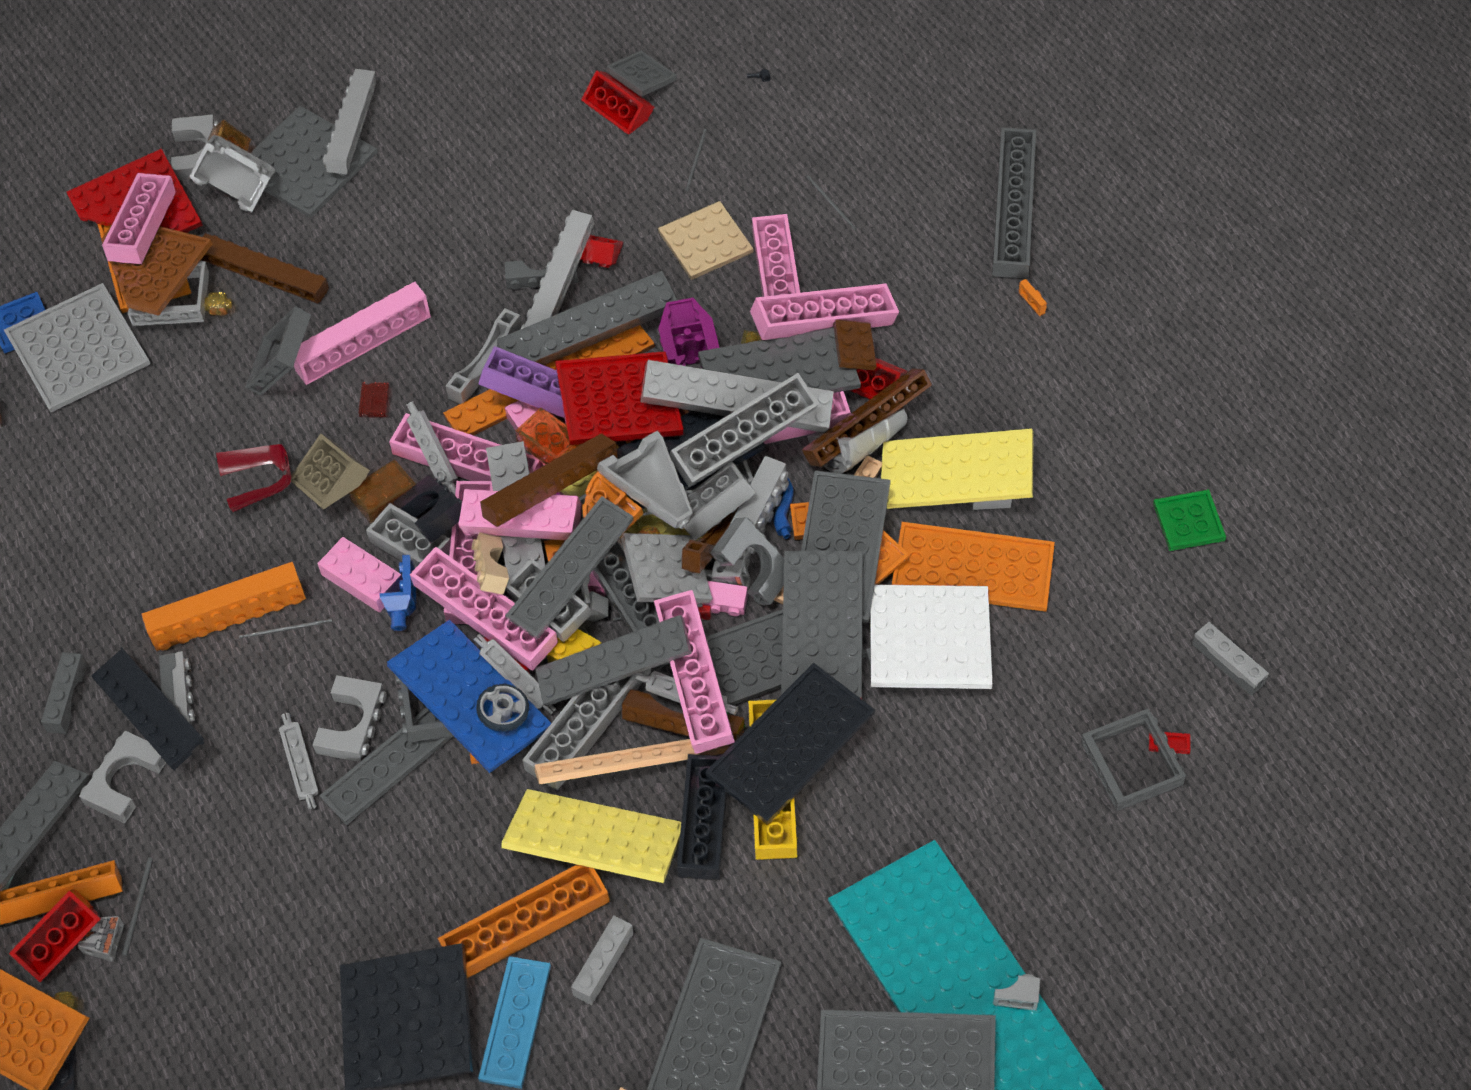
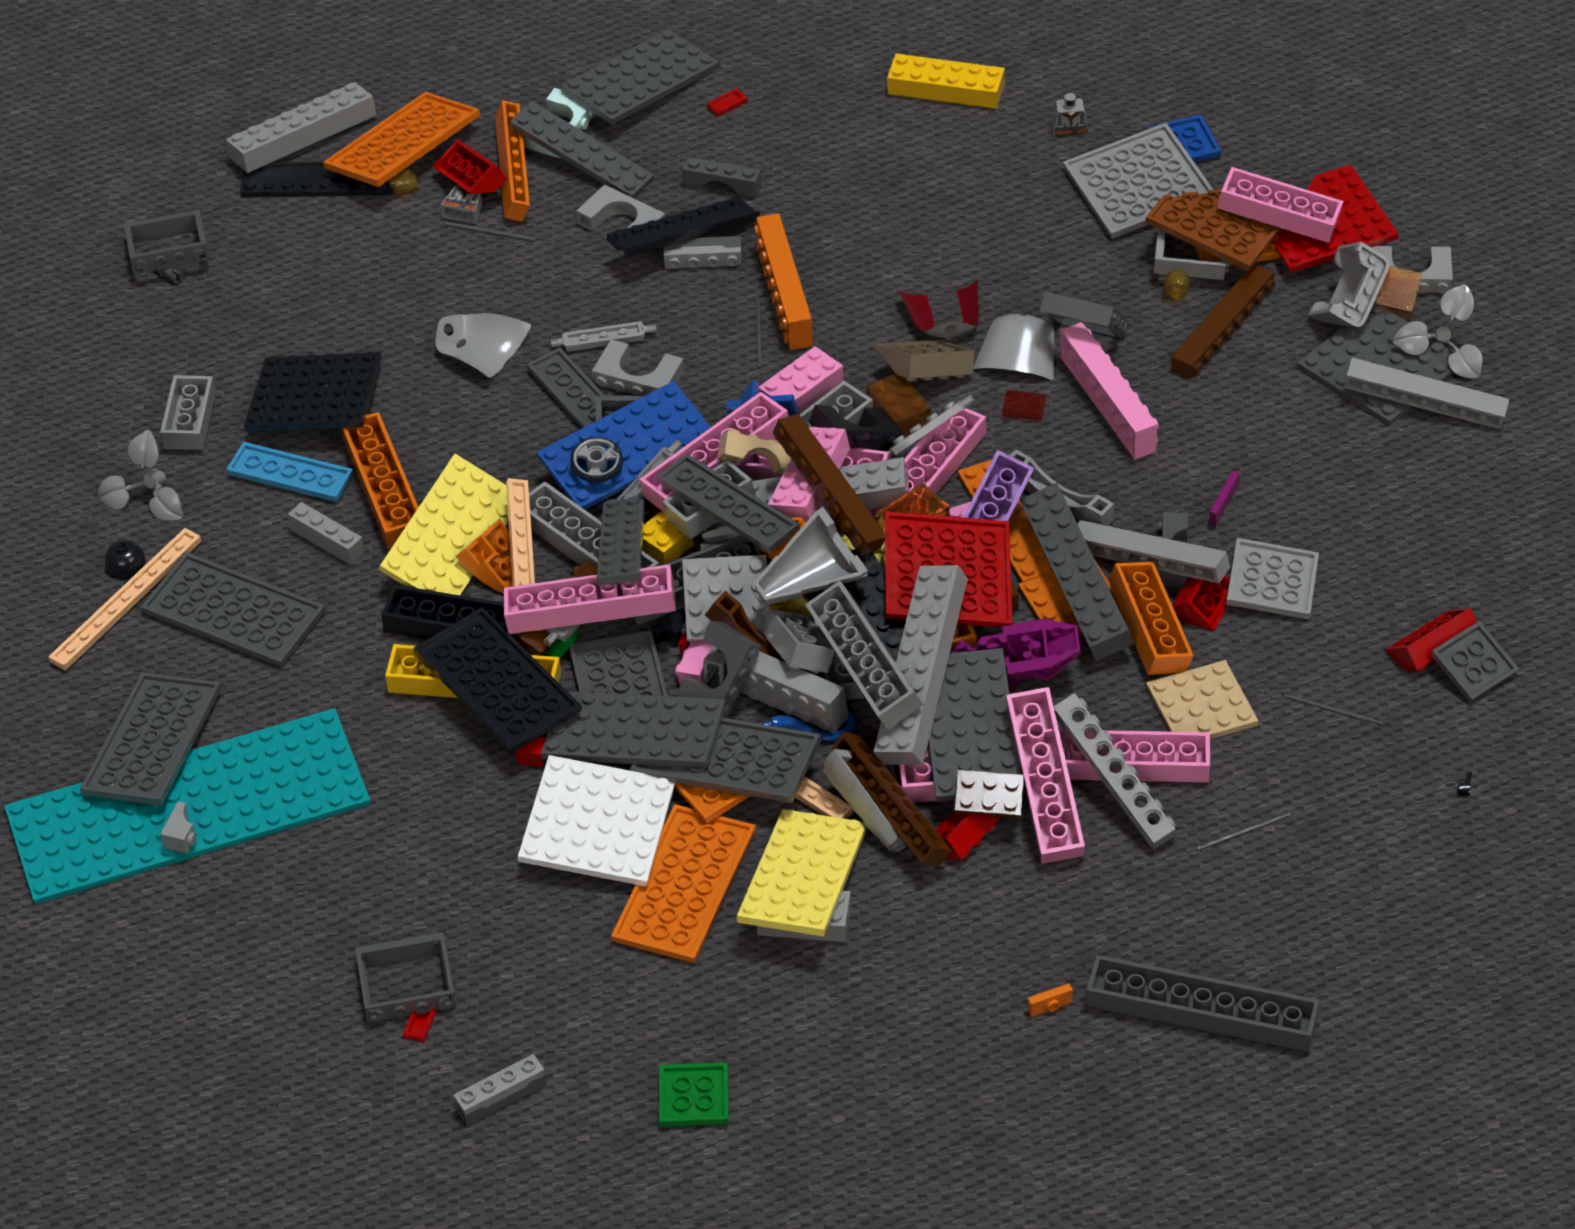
camera: 100 degrees right, 10 degrees down
none -> light grey piece [435,313,531,378]
none -> orange brick [455,518,513,594]
none -> light grey piece [973,314,1054,381]
none -> light grey brick [1054,693,1176,850]
none -> orange brick [1108,562,1194,675]
none -> magenta tile [1209,471,1240,527]
none -> light grey plate [1226,538,1319,620]
none -> light grey plant [1393,284,1482,379]

